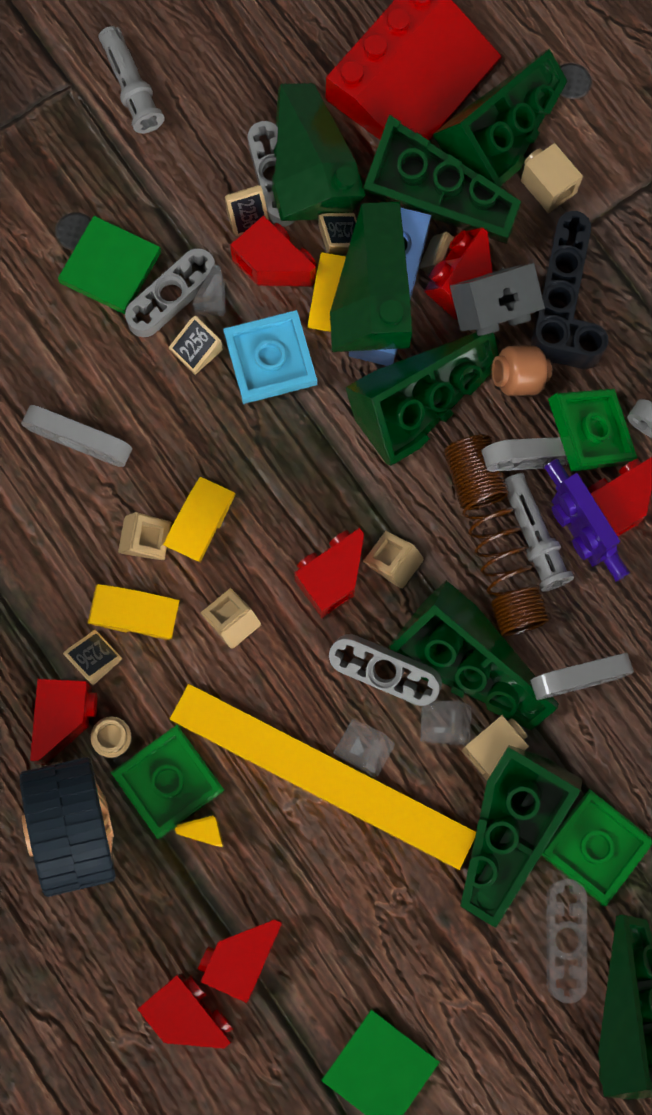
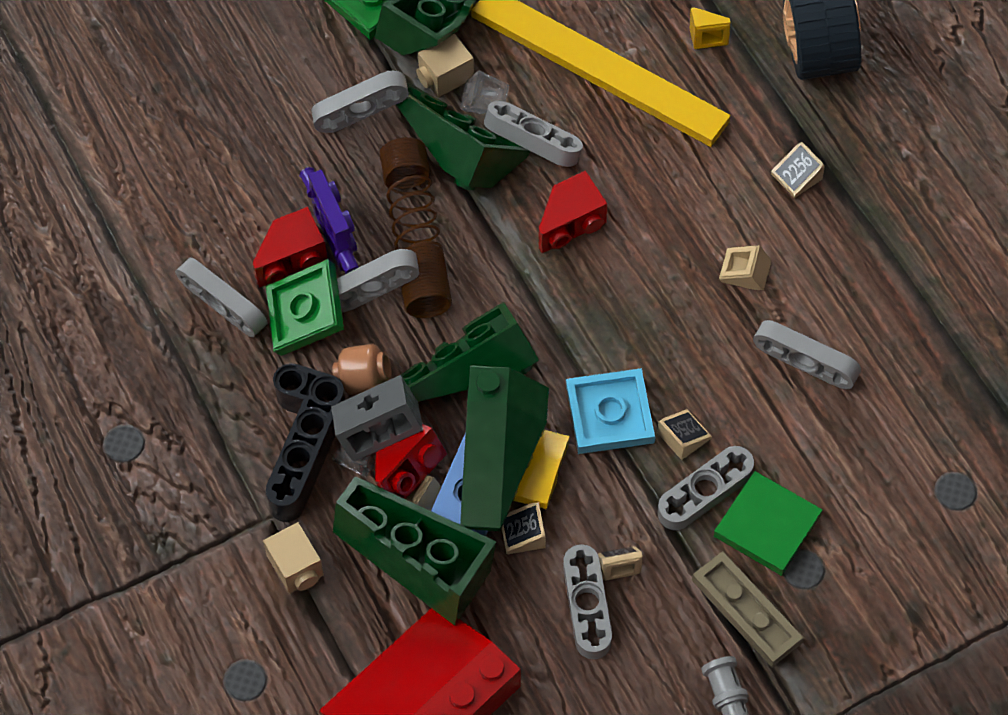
camera: 170 degrees left, 15 degrees down
red slope [30,679,98,765] -> none
yellow slope [87,584,180,640] -> none
tan plate [91,717,132,758] -> none
green tile [111,725,224,840] -> none
yellow slope [163,477,236,563] -> none
clear slope [193,265,226,317] -> none
tan slope [201,588,261,649] -> none
red slope [230,215,316,287] -> none
dark green wedge [272,83,366,221] -> none
clear slope [333,719,395,777] -> none
tan slope [363,531,424,588] -> none
dark green wedge [433,49,567,187] -> none
light grey pin [504,473,574,592] -> none
none -> dark tan plate [692,551,804,667]

